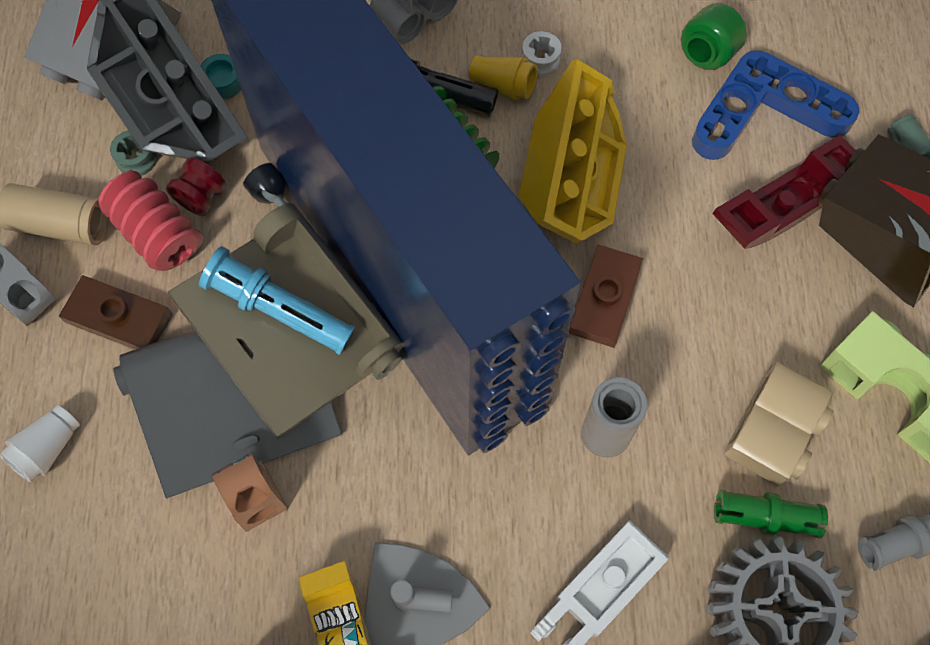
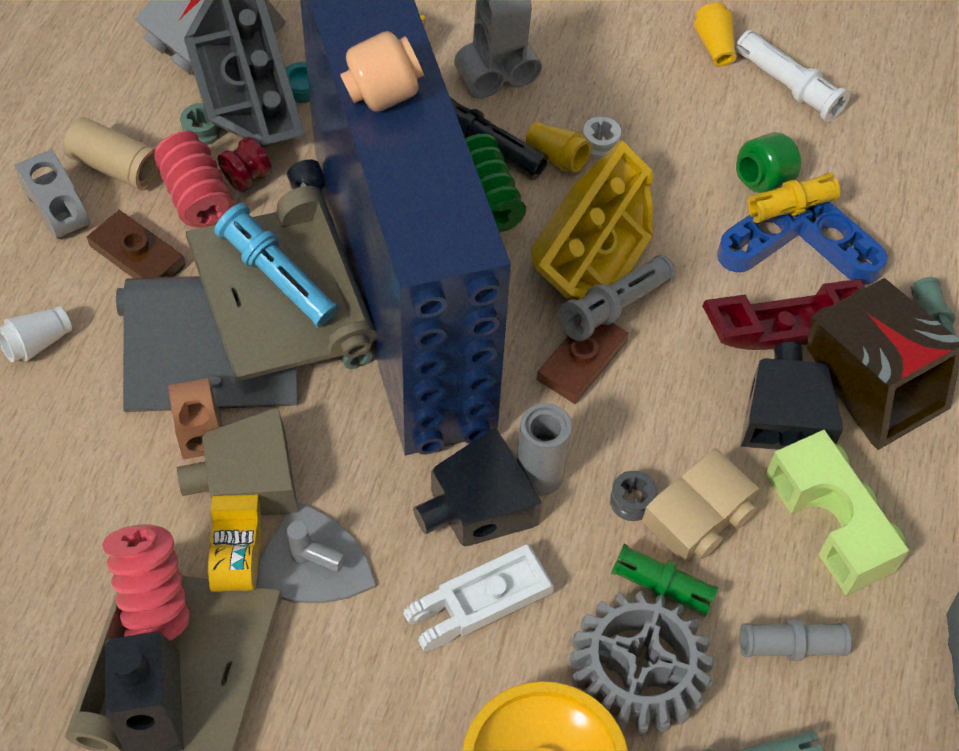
camera: 15 degrees right, 10 degrees down
none -> dark tan torso [177,408,299,515]
none -> light nougat head [340,31,424,112]
none -> black torso [413,428,542,546]
none -> light grey pin [558,255,675,341]
none -> dark grey bush [610,471,657,521]
none -> black torso [741,342,843,450]
none -> yellow pin [747,173,840,223]

